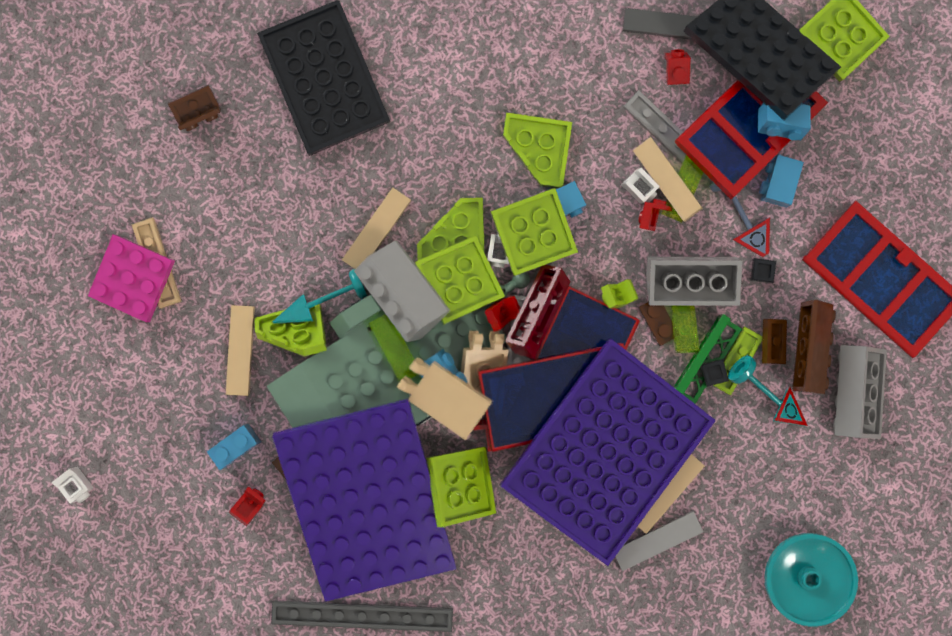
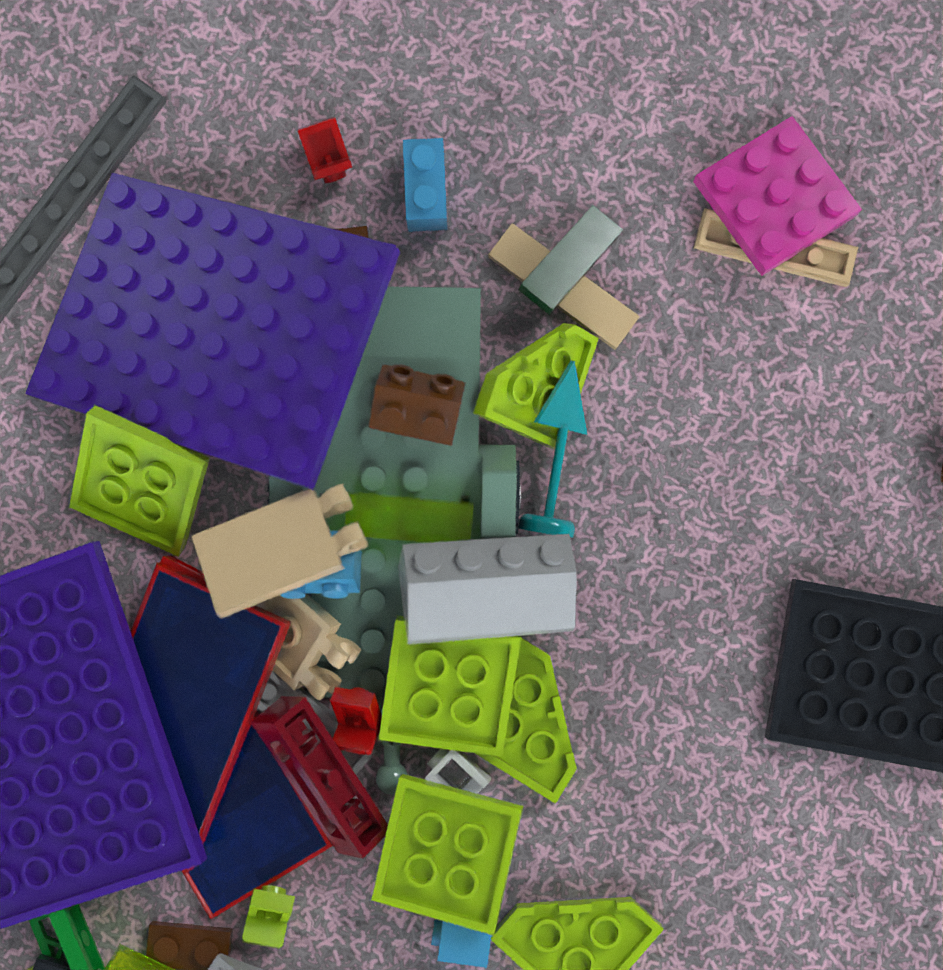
camera: 120 degrees right, 0 degrees up
tan tile [342,188,411,269] -> none
none -> reddish brown bracket [369,364,465,446]
none -> tile [518,205,623,315]

